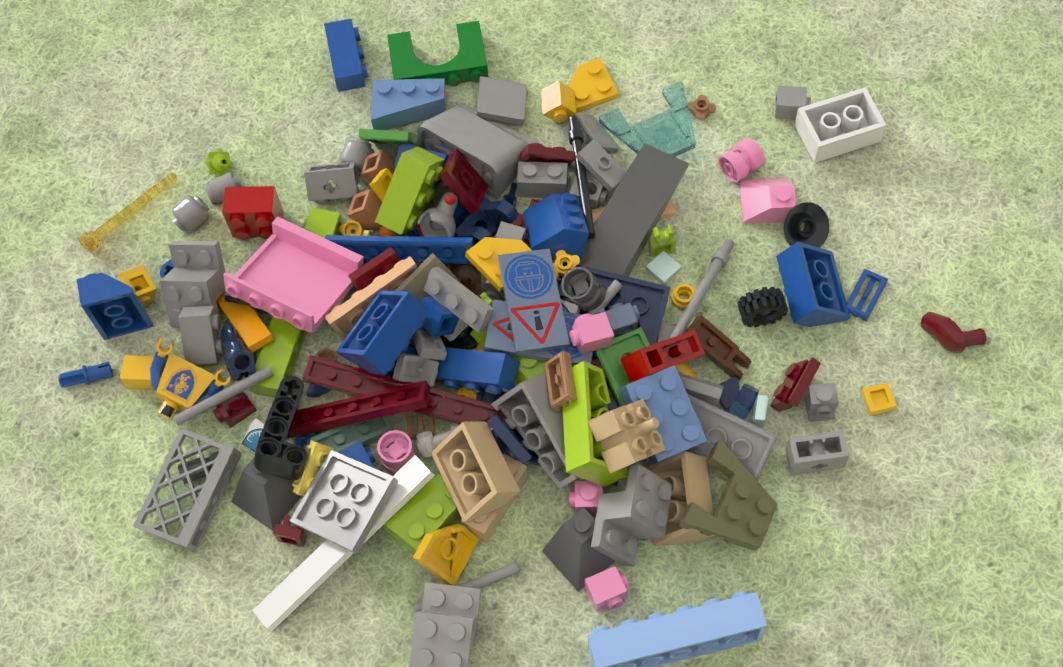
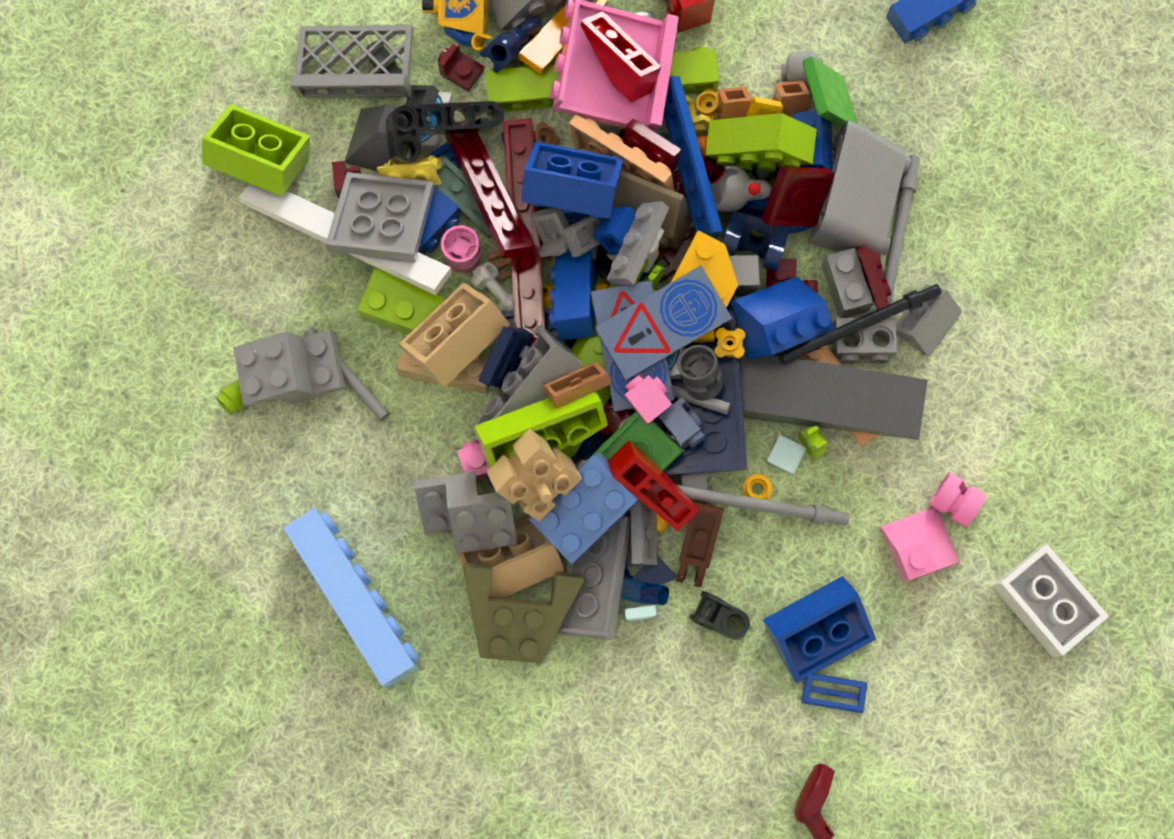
camera: 65 degrees right, 15 degrees up
light grey bar [173,366,273,426] -> none
light grey brick [304,162,359,203] -> none
medium blue wedge [371,79,447,130] -> none
green arch [387,21,489,86] -> none
yellow plate [413,524,479,585] -> none
light grey tile [476,76,527,125] -> none
dark blue hand [502,182,517,208] -> none
yellow brick [541,81,576,123] -> none
dark grey slope [542,507,615,592] -> none
yellow plate [568,58,619,113] -> none
light grey plate [575,139,626,192] -> none
bright pink brick [585,566,630,612] -> none
clear light blue wing [599,81,696,157] -> none
medium nougat plate [687,95,716,120] -> none
black tyre [737,287,788,328] -> none
dark red plate [770,357,821,412] -> none
light grey brick [775,86,811,120] -> none
black dish [784,202,829,248] -> none
light grey brick [785,431,849,475] -> none
light grey brick [805,383,839,421] -> none
yellow plate [861,382,897,416] -> none
none -> lime brick [202,104,310,197]
none -> dark grey tile [405,85,439,116]
none -> red slope [580,11,661,103]
none -> pearl dark grey piece [689,591,750,640]

